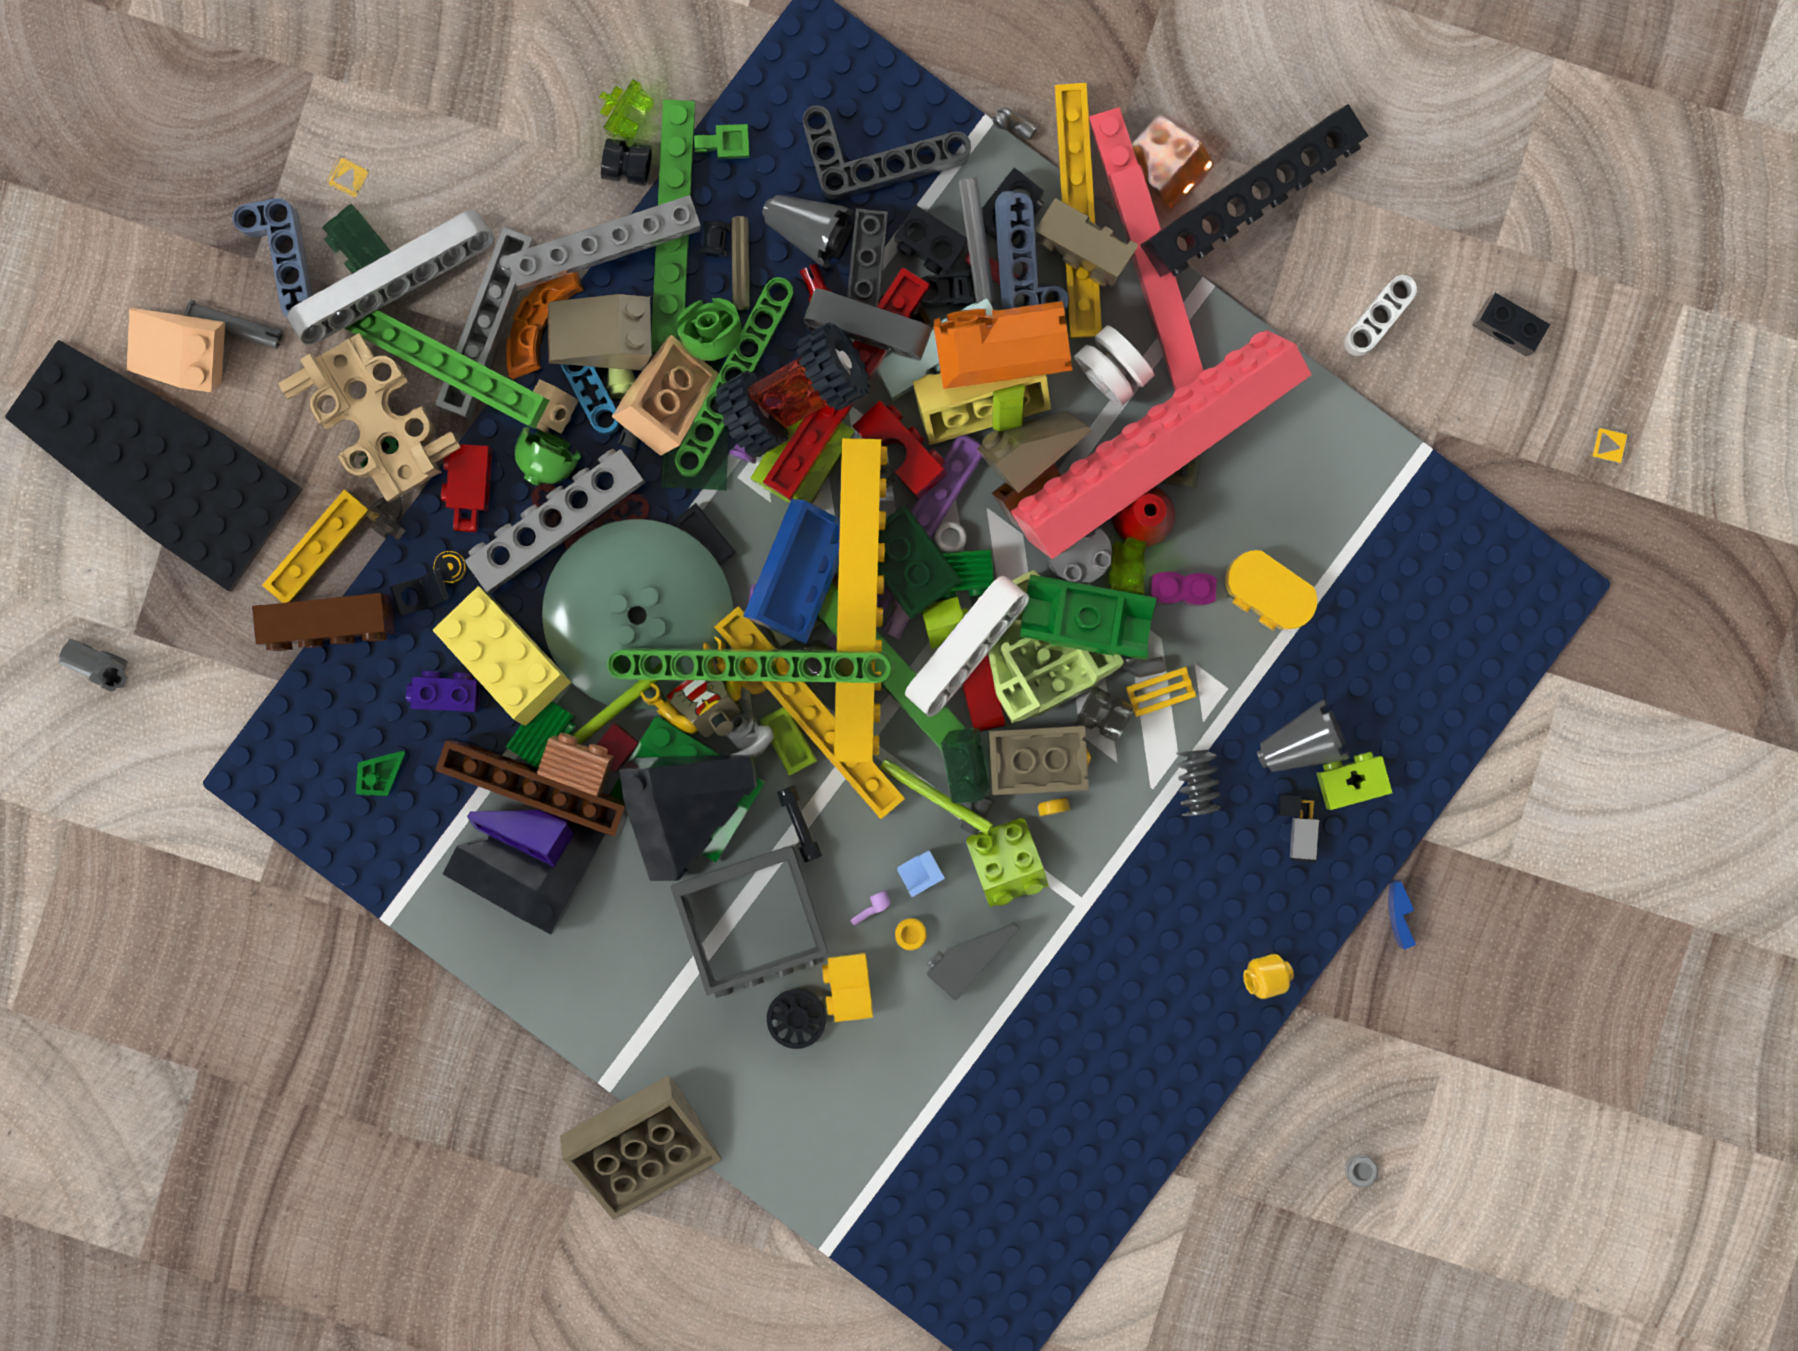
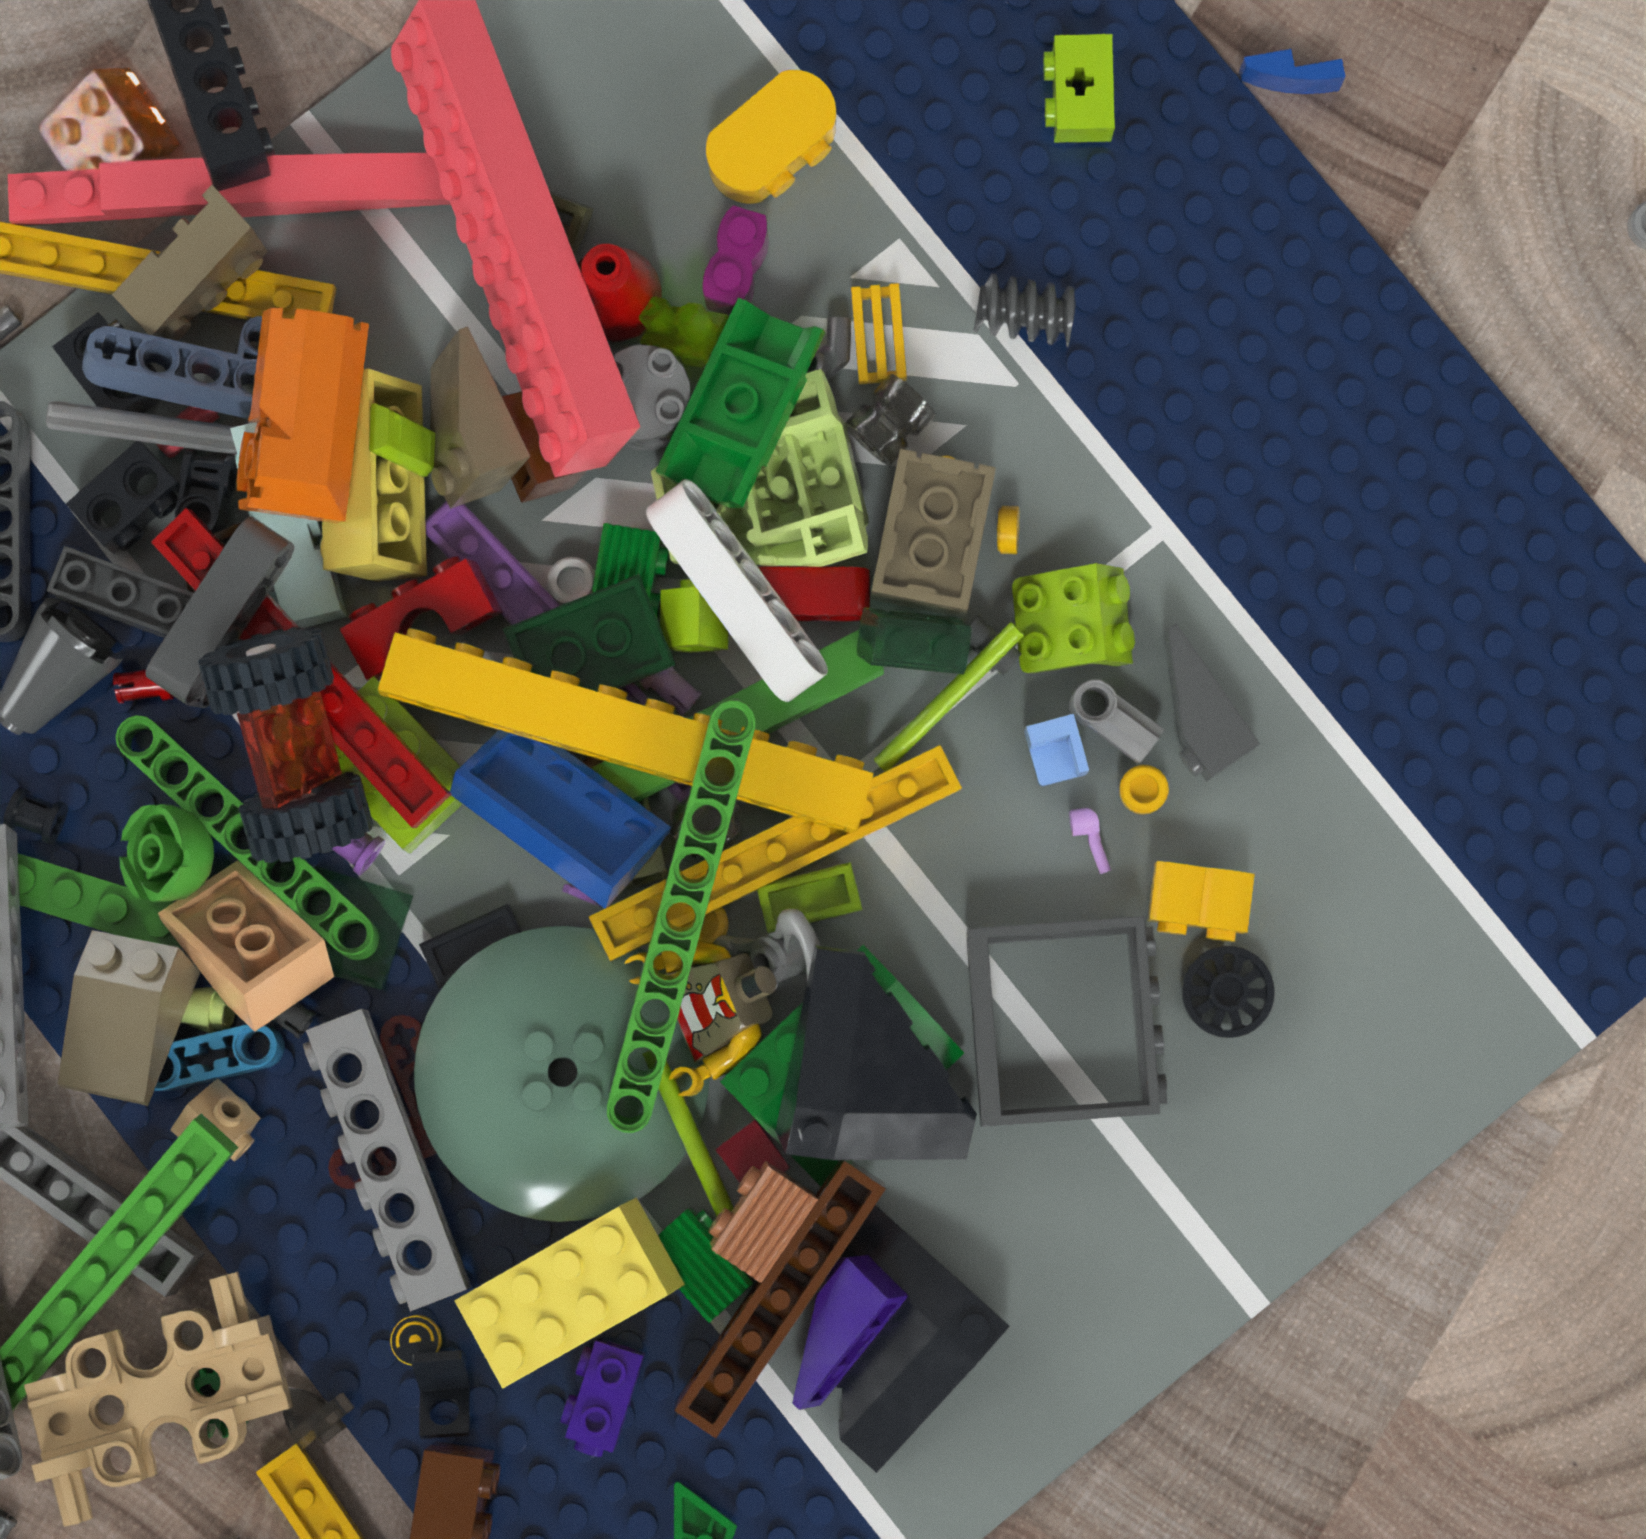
camera: 65 degrees left, 5 degrees down
red brick [441,444,493,533] -> none
orange tile [506,272,583,379] -> none
bright green cylinder [515,426,581,486] -> none
dark tan slope [560,1075,722,1220] -> none
dark tan axle [731,216,750,311] -> none
black bar [777,785,822,863] -> none
white wheel [1074,325,1154,407] -> none
yellow head [1243,954,1294,999] -> none
dark grey cone [1257,699,1350,772] -> none
light grey piece [1277,794,1319,863] -> none
none -> light grey piece [1068,680,1164,764]

